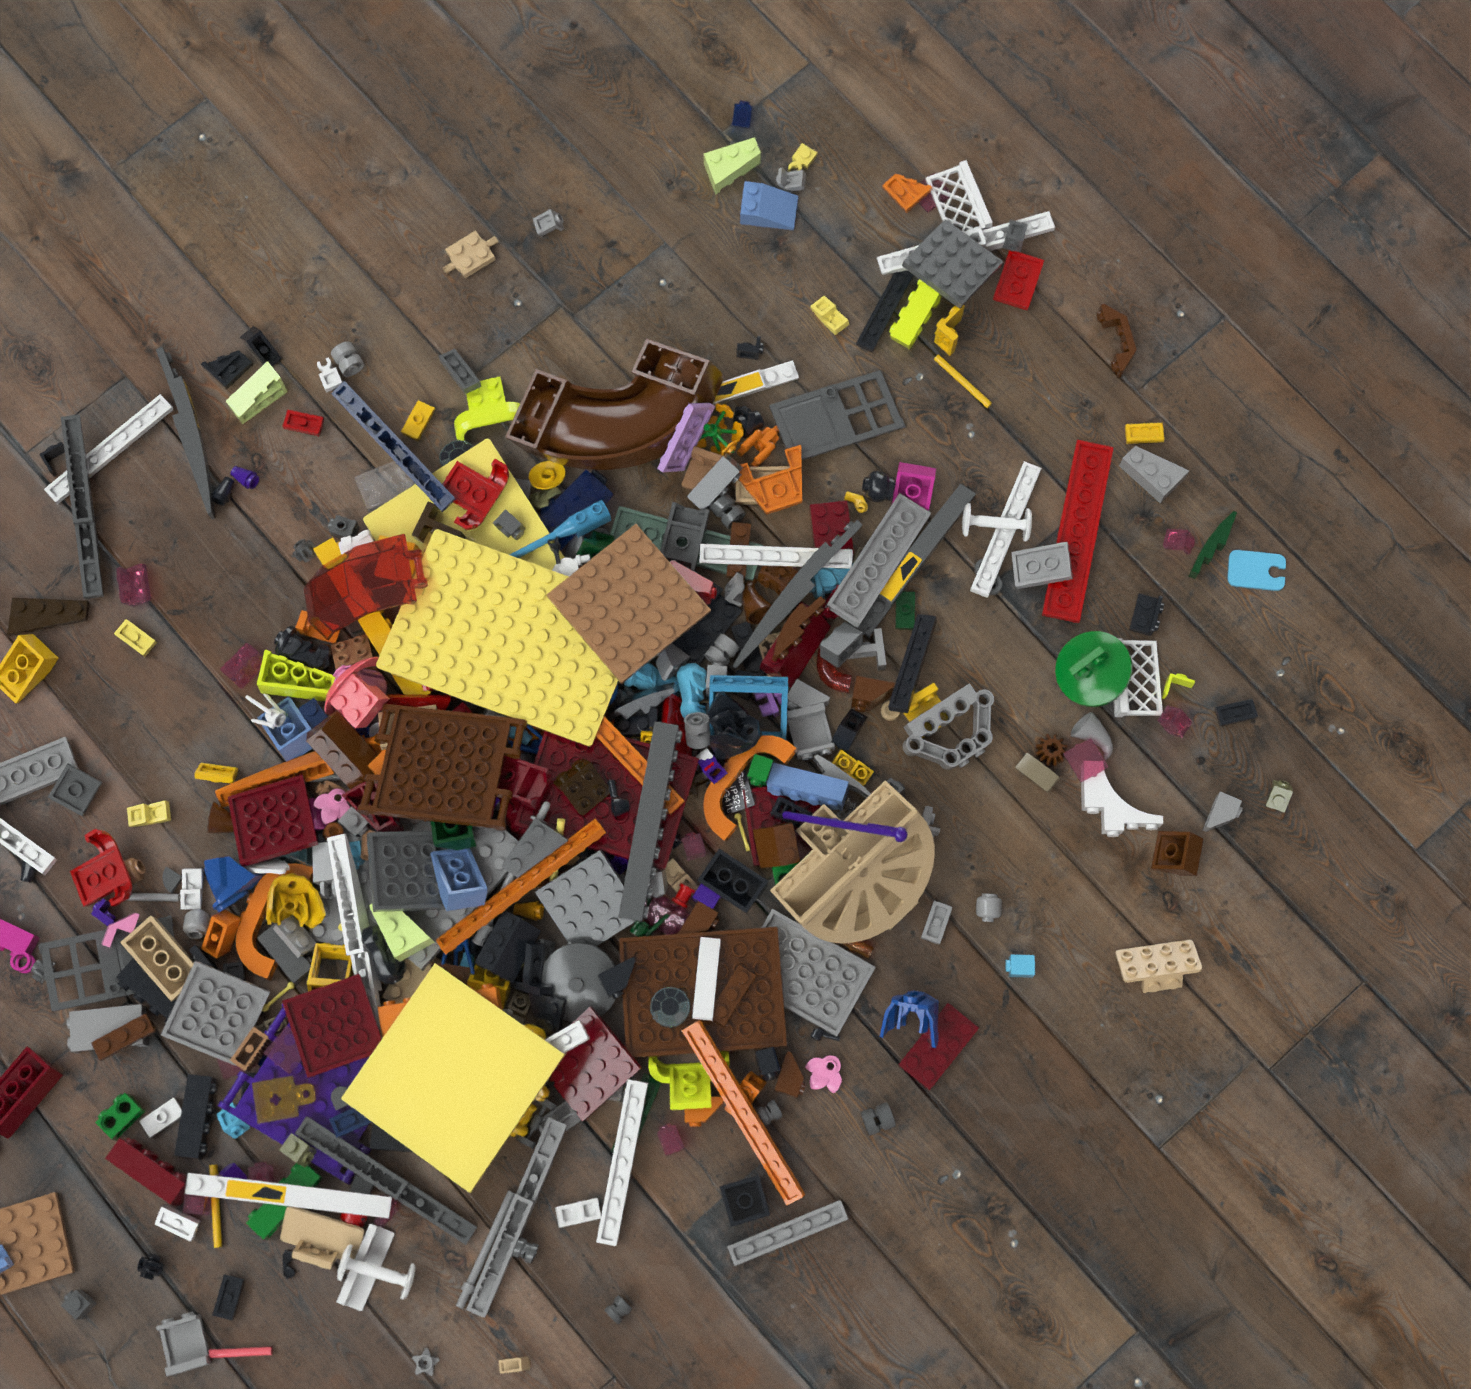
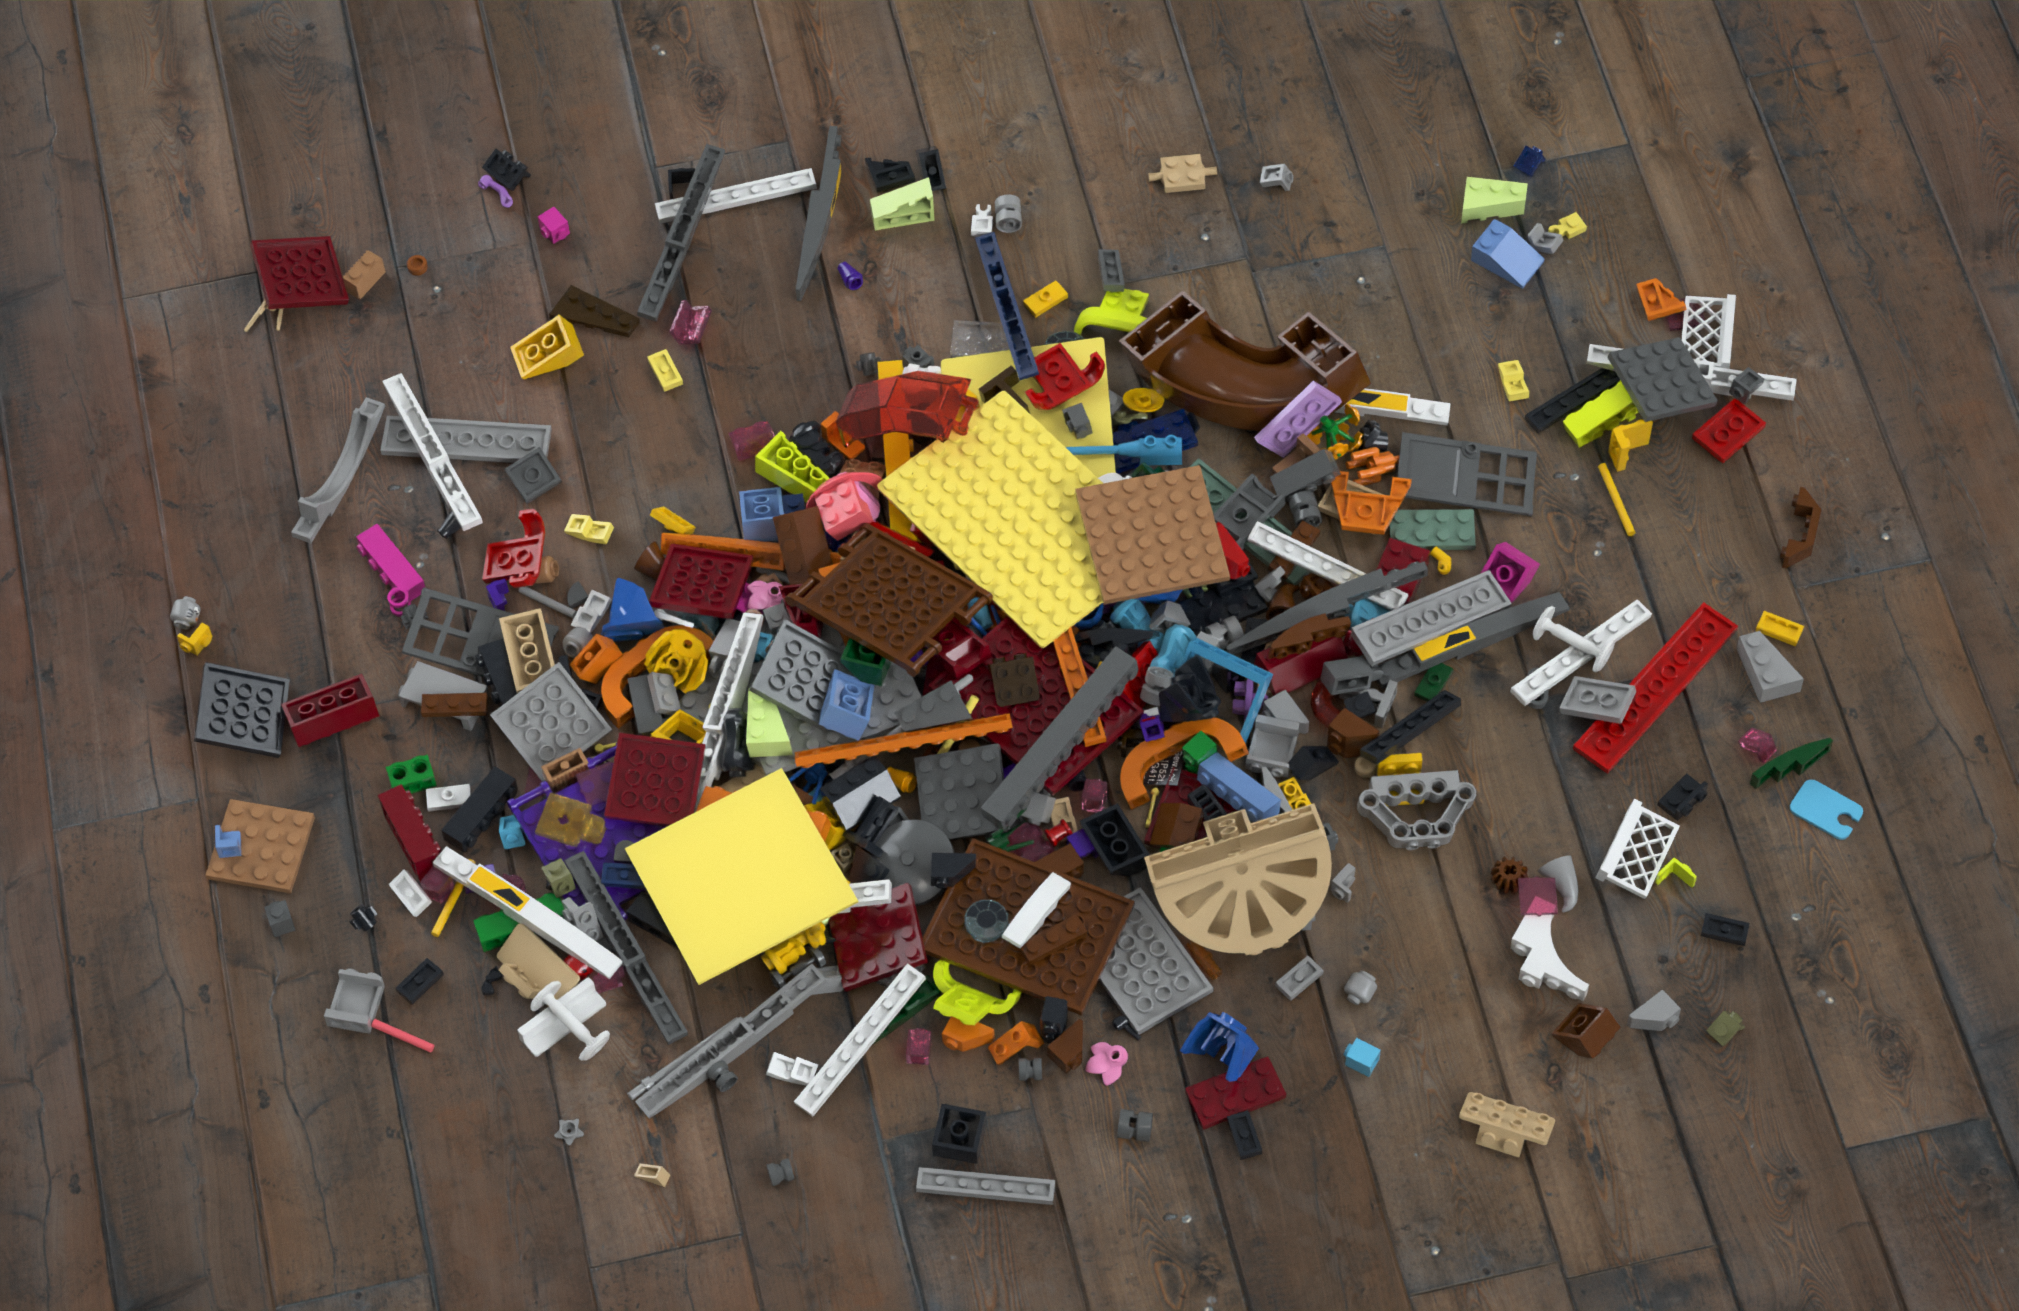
camera: 30 degrees right, 15 degrees down
bright pink slope [101,913,140,947] -> none
black cone [211,477,235,506] -> none
white plant [245,694,286,729] -> none
red plate [283,409,324,437] -> none
black hand [547,537,561,564] -> none
black bar [607,780,630,817] -> none
orange plate [682,1020,805,1205] -> none
black bracket [736,336,764,360] -> none
dark purple bar [782,811,908,842] -> none
black piece [862,471,895,503] -> none
dark tan slope [1015,753,1060,793] -> none
green bracket [1055,631,1133,707] -> none
clear pink brick [1157,705,1192,738] -> none
none -> light grey bracket [562,897,603,941]
none -> black plate [1227,1110,1262,1160]
none -> black bracket [1342,691,1376,718]
none -> sand green plate [1389,509,1476,550]

